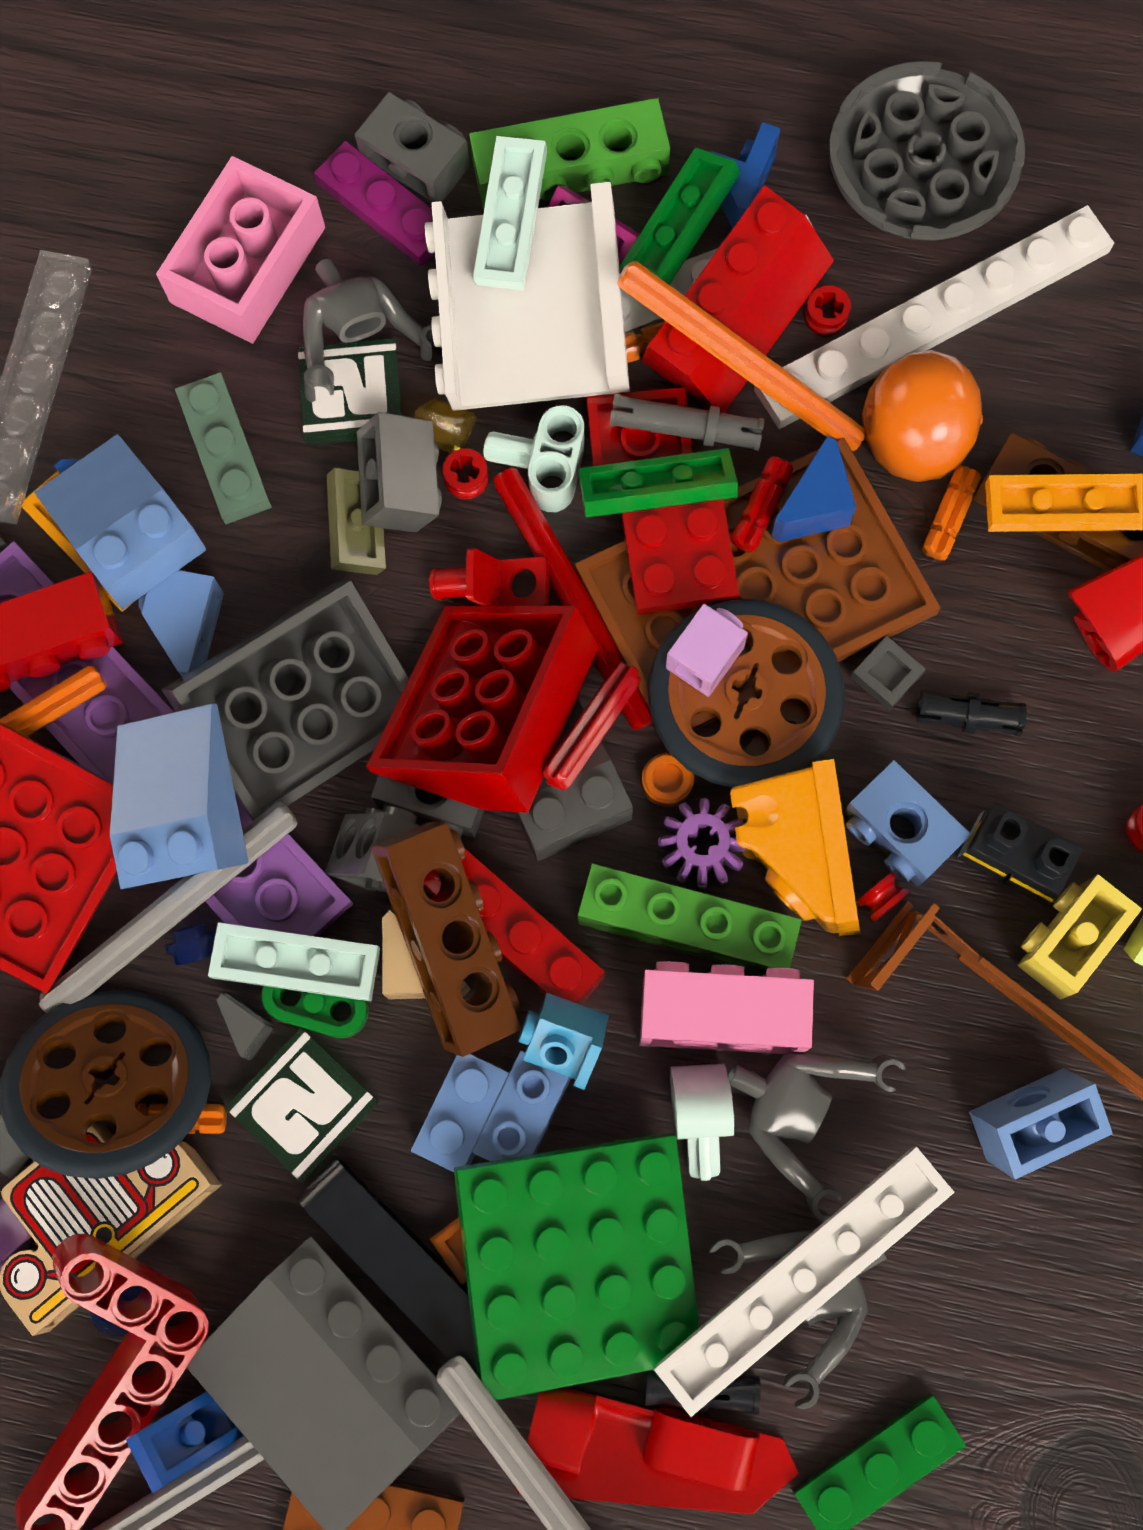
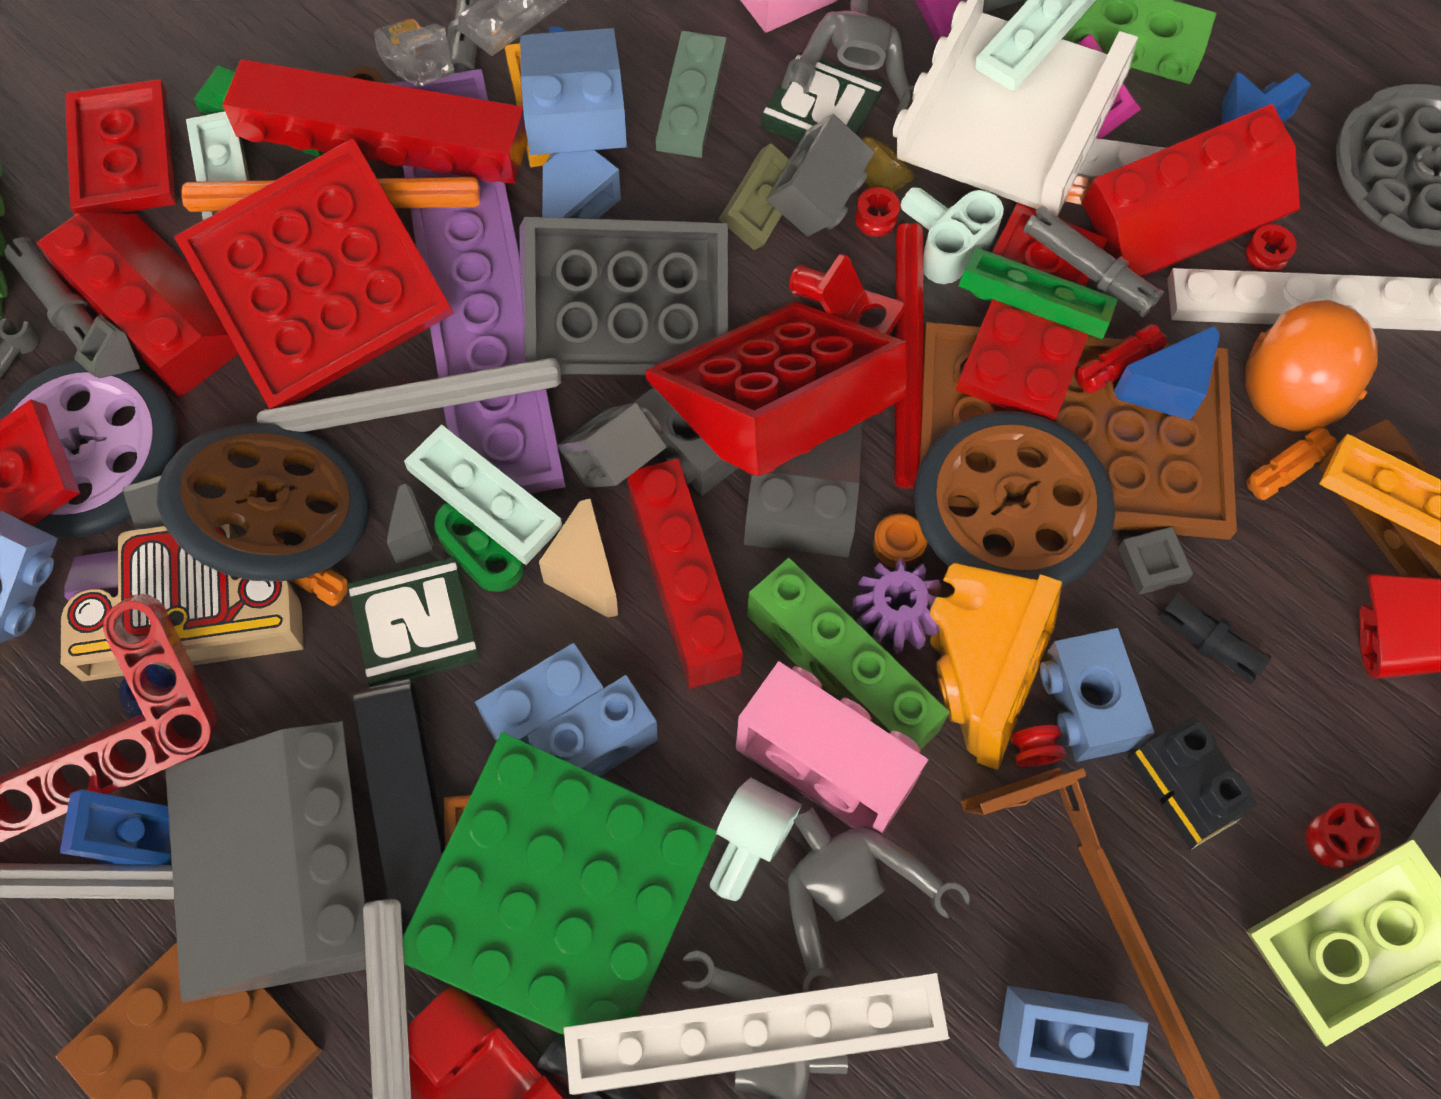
camera: 25 degrees right, 10 degrees down
medium blue slope [110,704,249,889] -> none
clear blue plate [164,924,216,965] -> none
reddish brown brick [370,822,521,1057] -> none
dark azure brick [518,993,609,1089] -> none
red axle [543,662,641,791] -> none
orange axle [617,261,866,451] -> none
green plate [619,147,740,285] -> none
lavender brick [666,604,748,697] -> none
light yellow brick [1017,874,1142,1000] -> none

